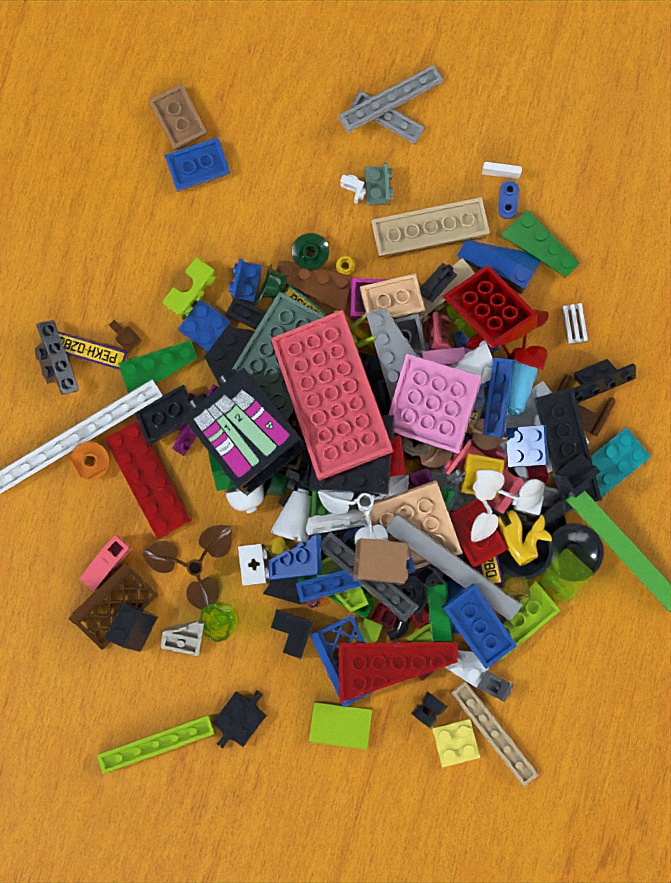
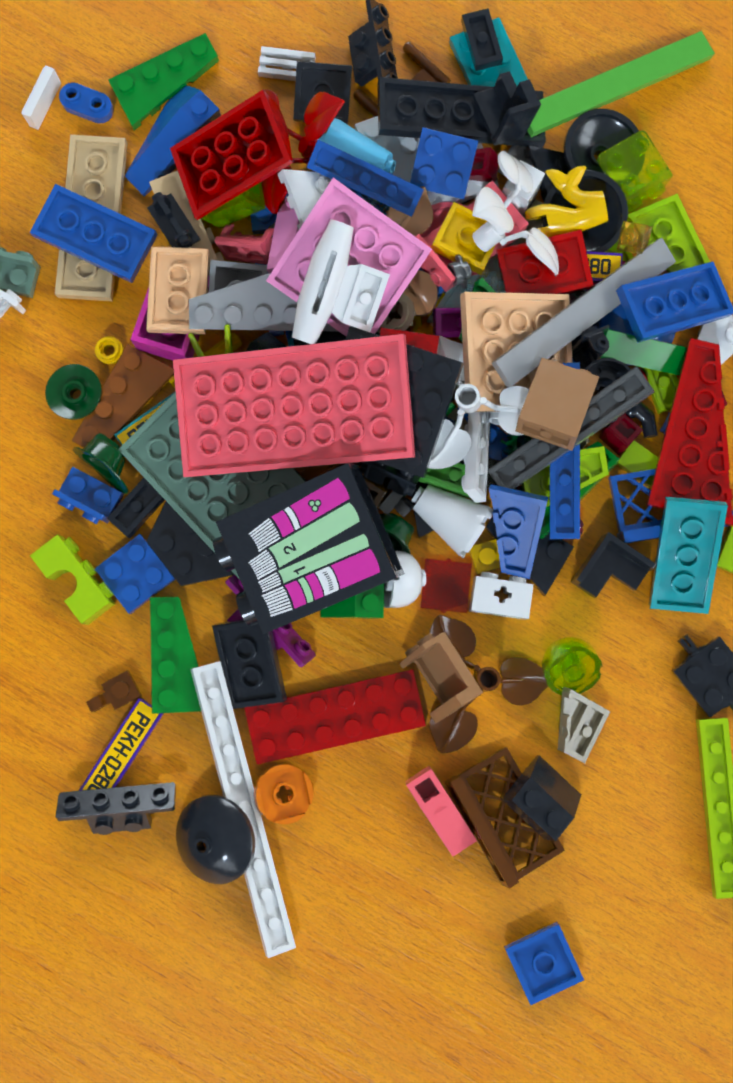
camera: 75 degrees left, 0 degrees up
none -> blue plate [30,184,158,283]
none -> black dish [176,795,255,884]
none -> white plate [292,220,390,344]
none -> black plate [293,61,352,125]
none -> medium nougat panel [399,632,483,723]
none -> clear red piece [420,558,472,613]
none -> black plate [461,8,503,71]
none -> blue plate [504,922,584,1005]
none -> teal plate [649,497,728,614]

